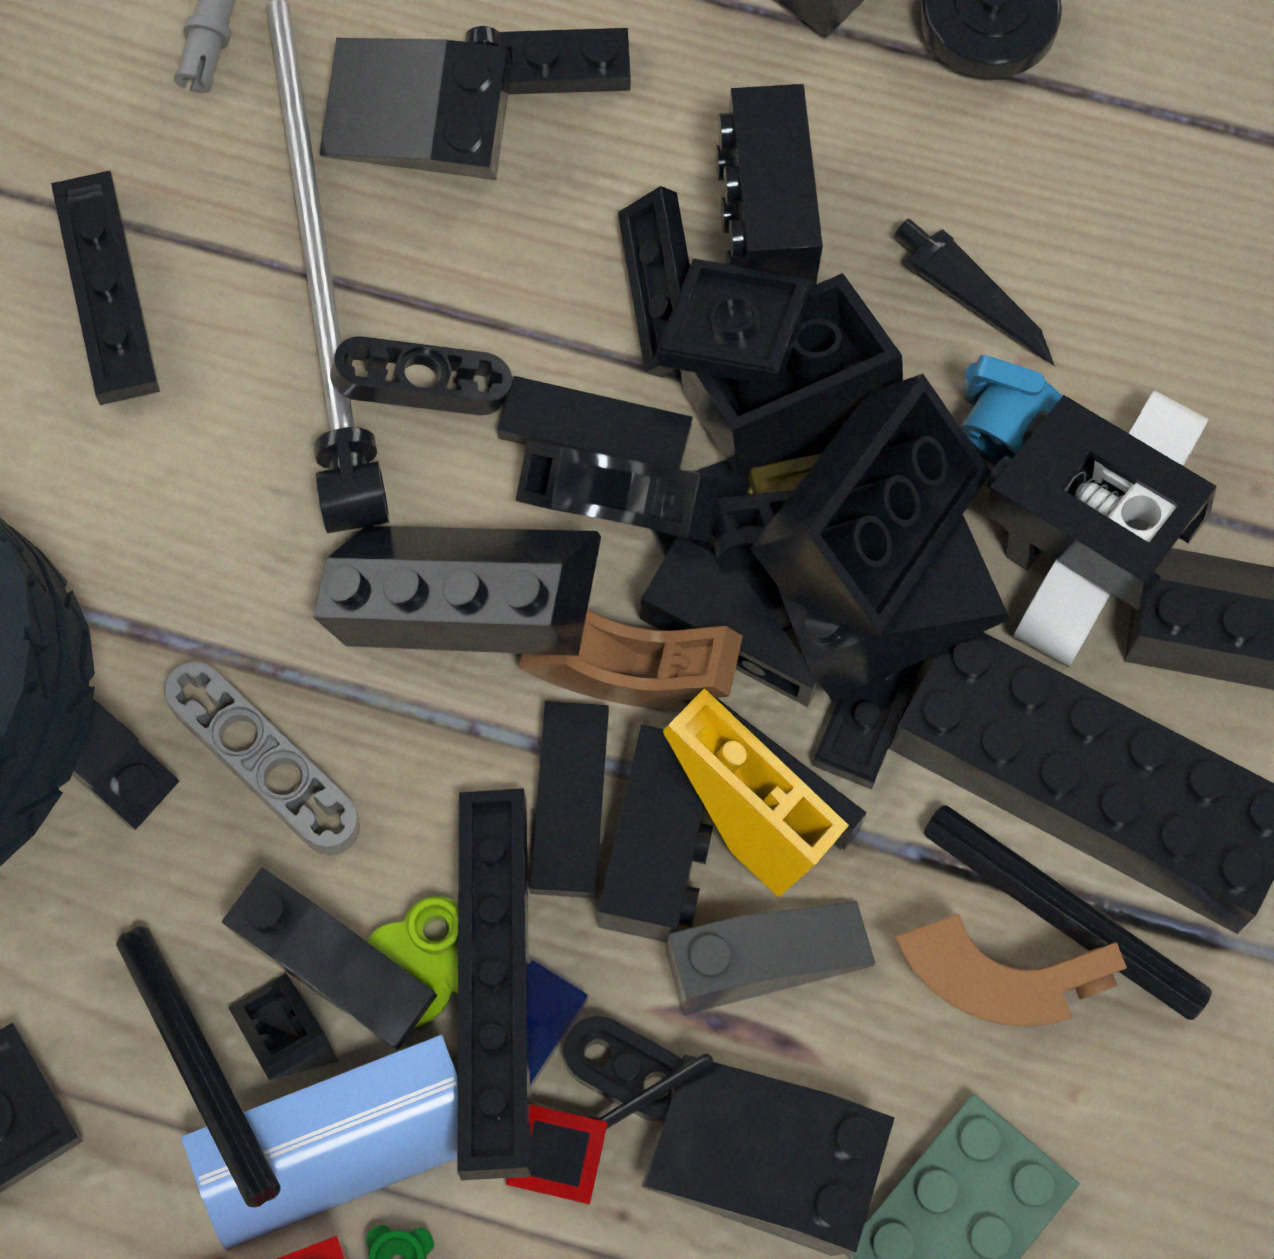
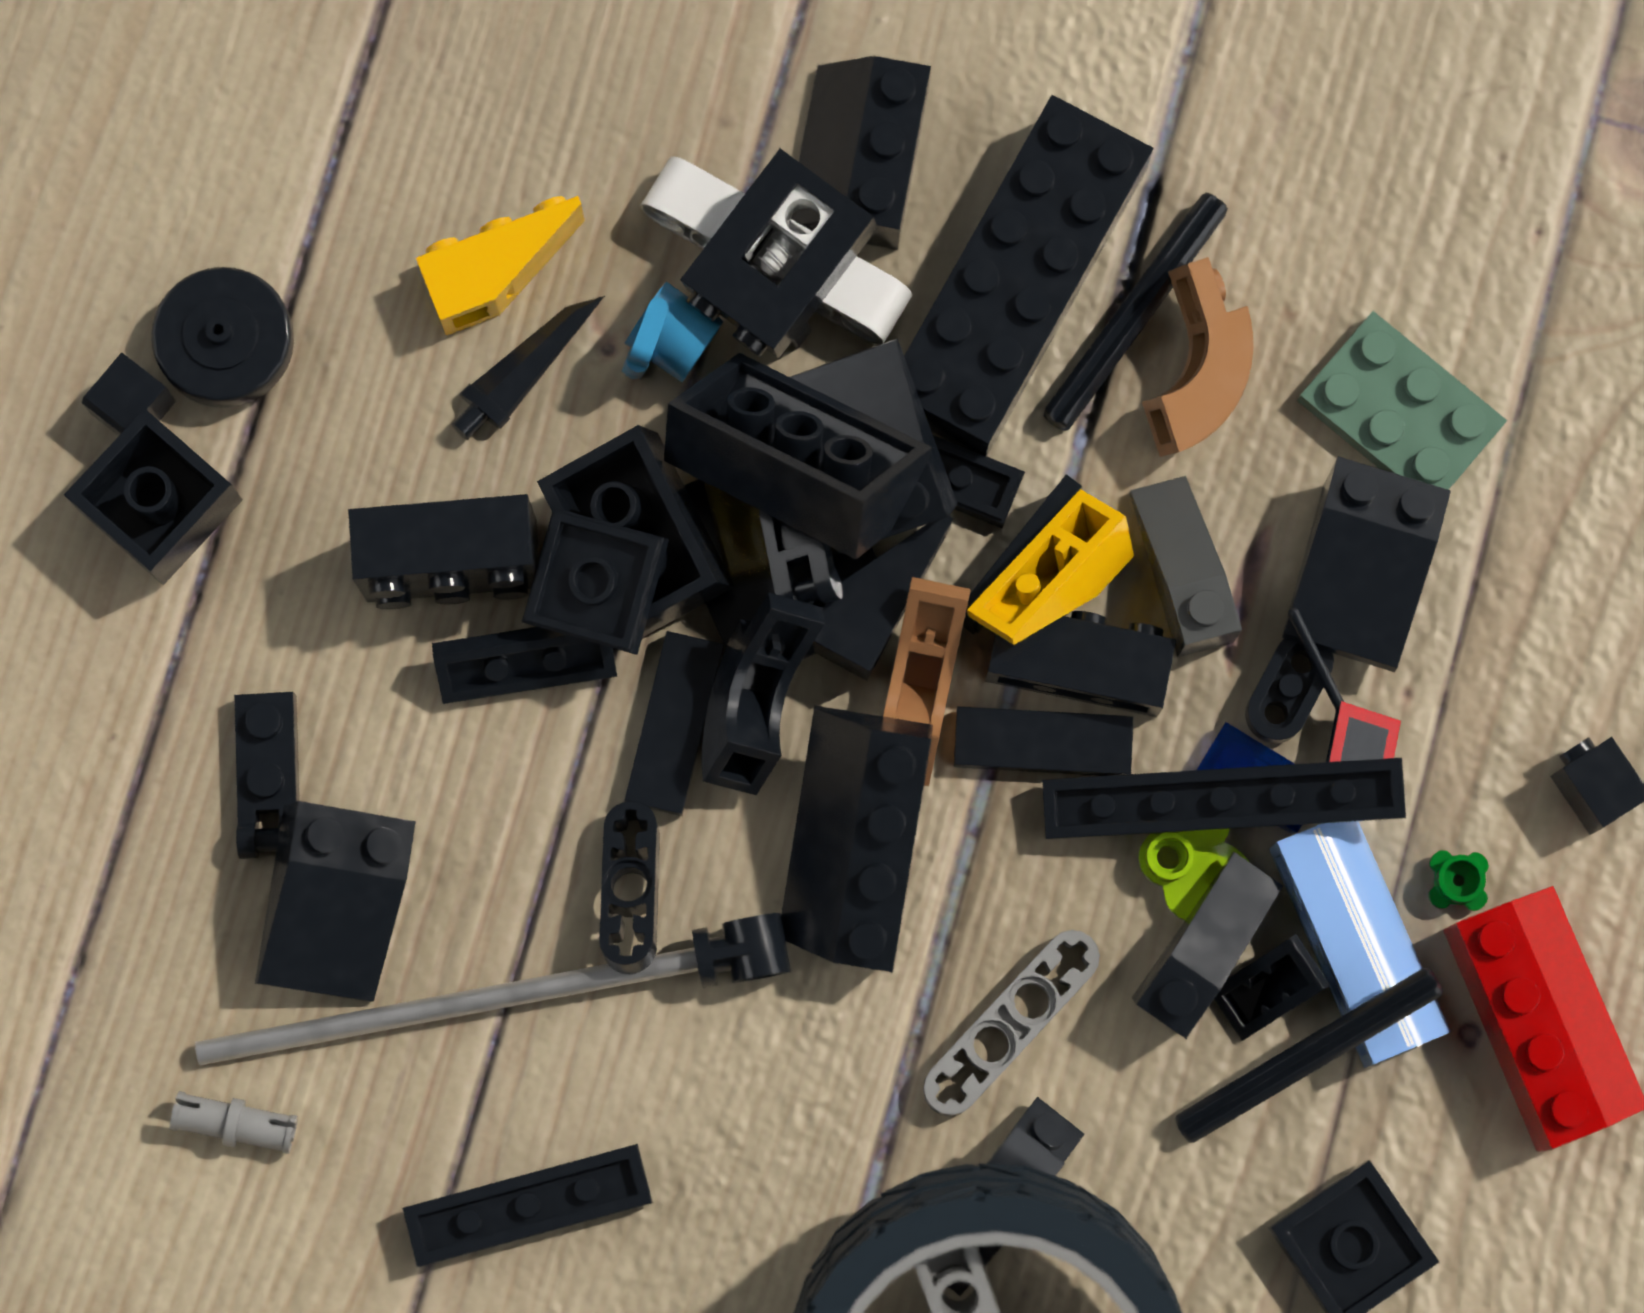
camera: 90 degrees left, 10 degrees up
none -> yellow slope [416,196,585,336]

